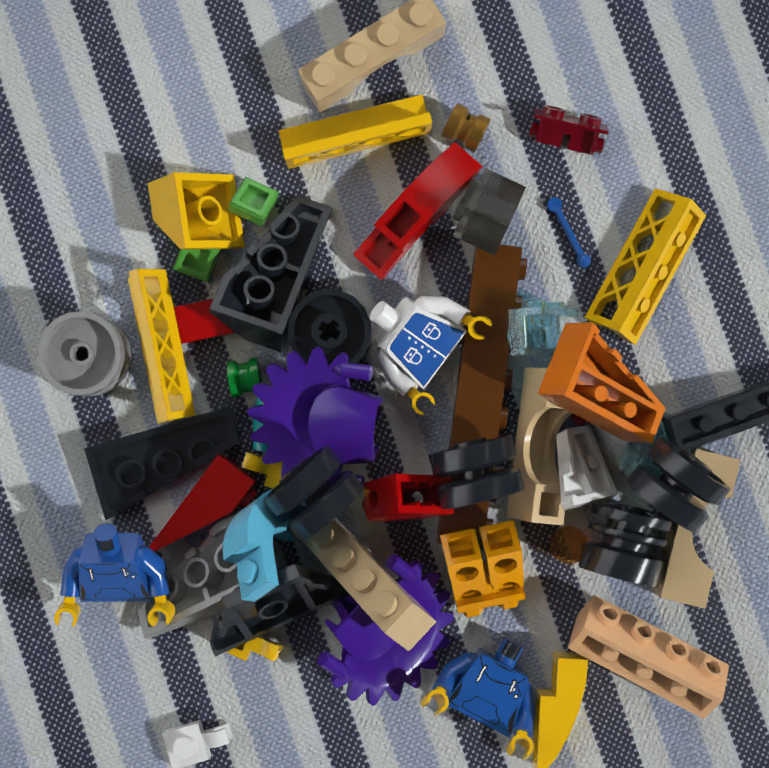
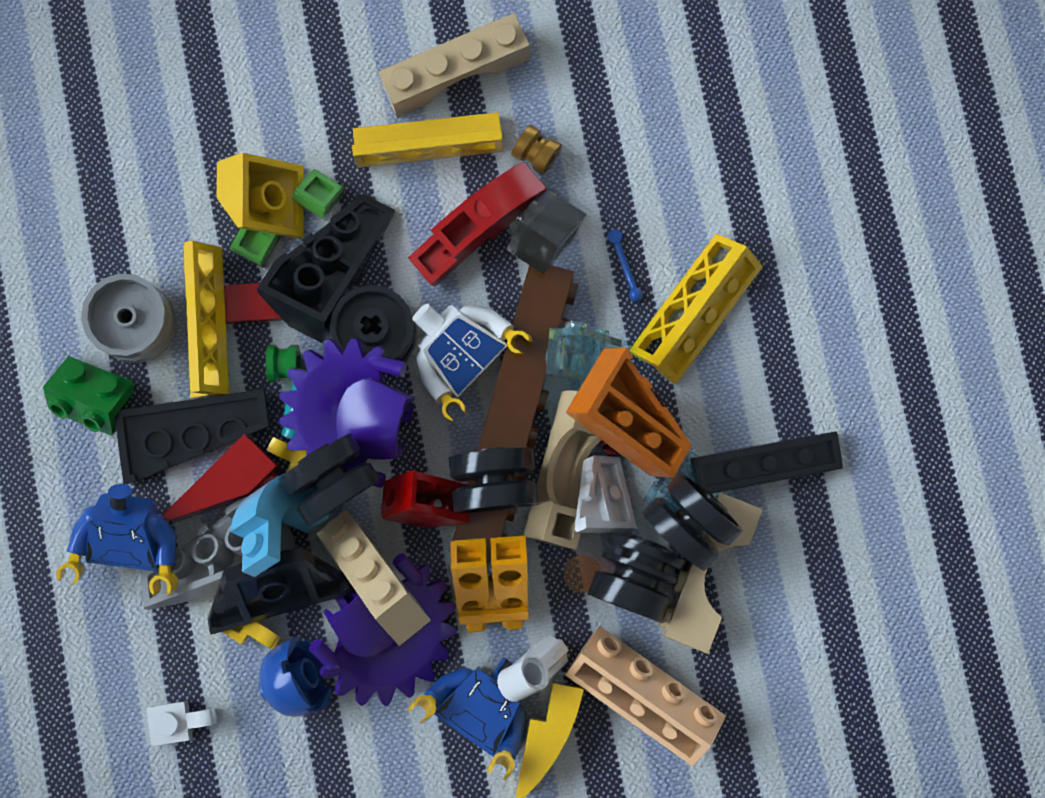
camera: 10 degrees right, 5 degrees down
dark red hinge [528,105,609,155] -> none
none -> green bracket [43,356,135,436]
none -> blue cylinder [259,636,332,717]
none -> white piece [497,635,569,702]

